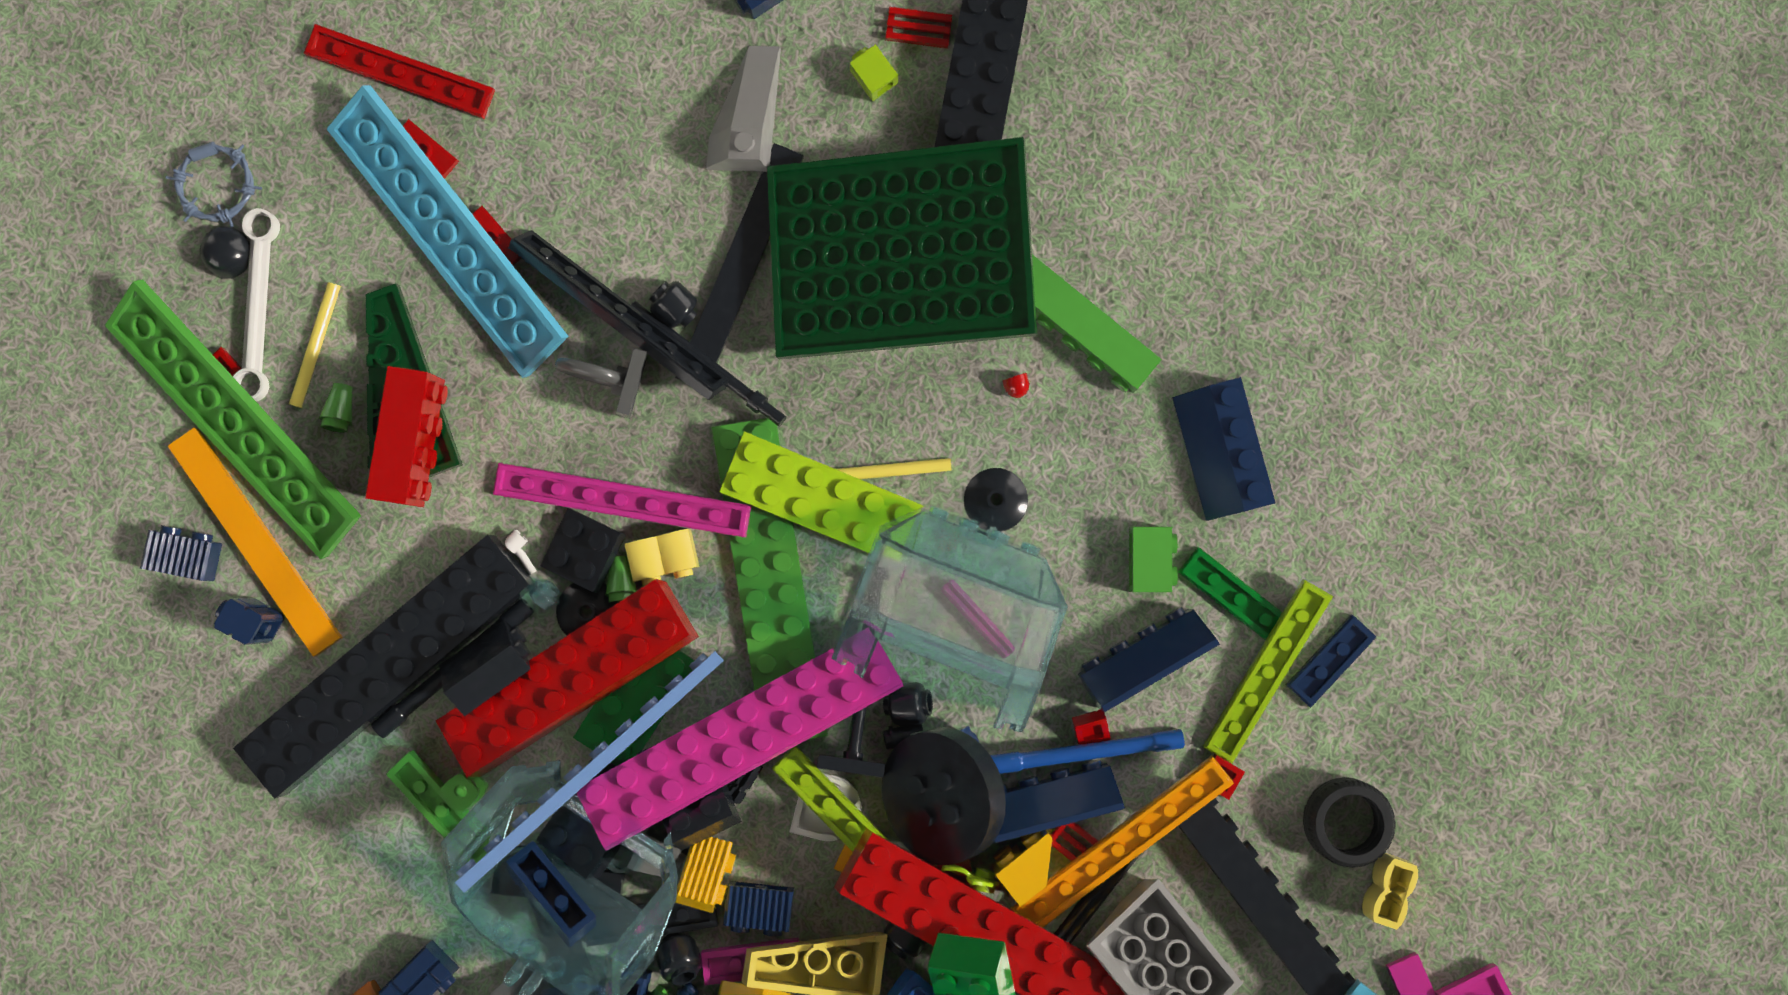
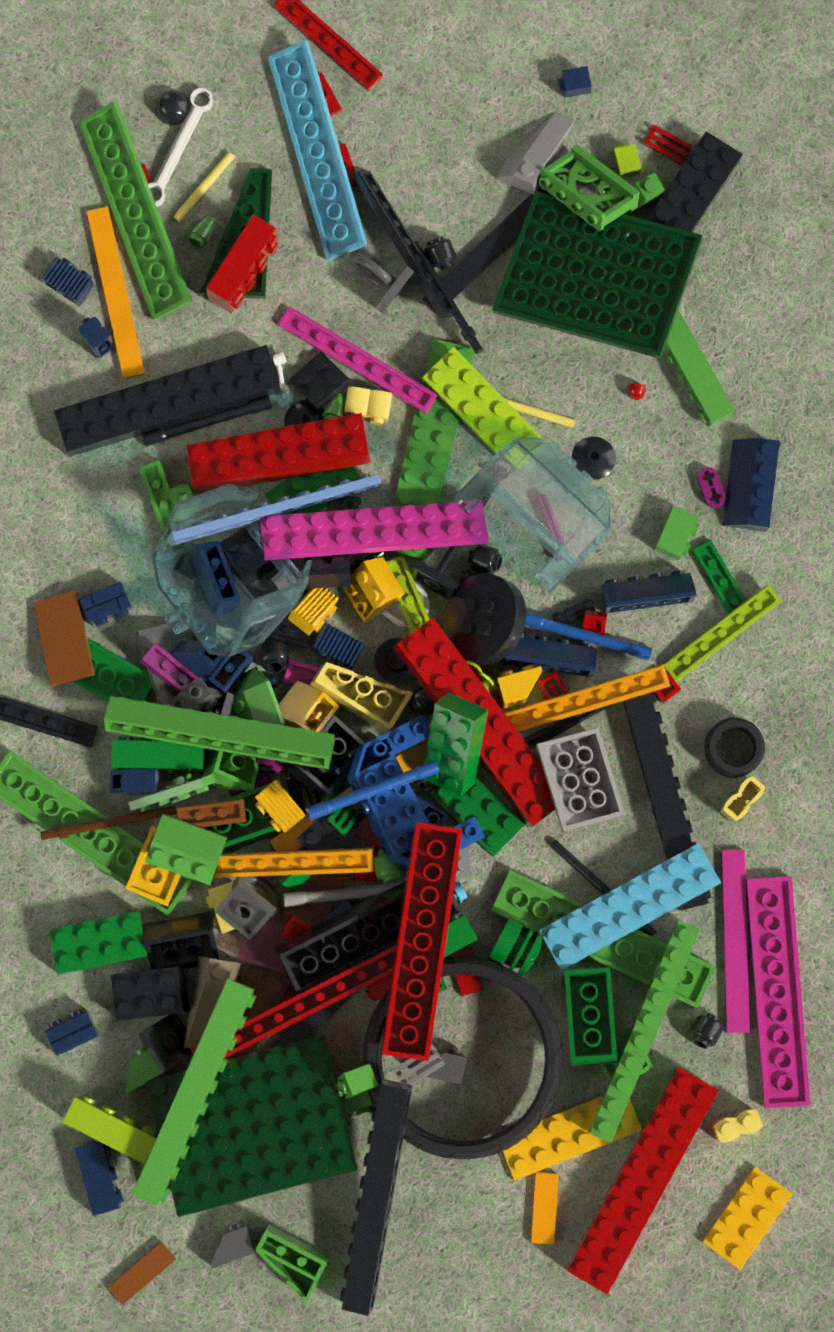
camera: 20 degrees right, 5 degrees down
sand blue piece [166,141,262,227] -> none
black brick [439,620,531,716] -> none
dark blue tile [1285,614,1376,708] -> none
none -> dark green plate [337,496,362,511]
none -> yellow slope [342,557,405,623]
none -> black dish [374,638,413,683]
none -> bright green fence [538,144,640,231]
none -> black axle [552,599,596,624]
none -> bright green slope [616,173,665,216]
none -> magenta beam [697,467,726,509]

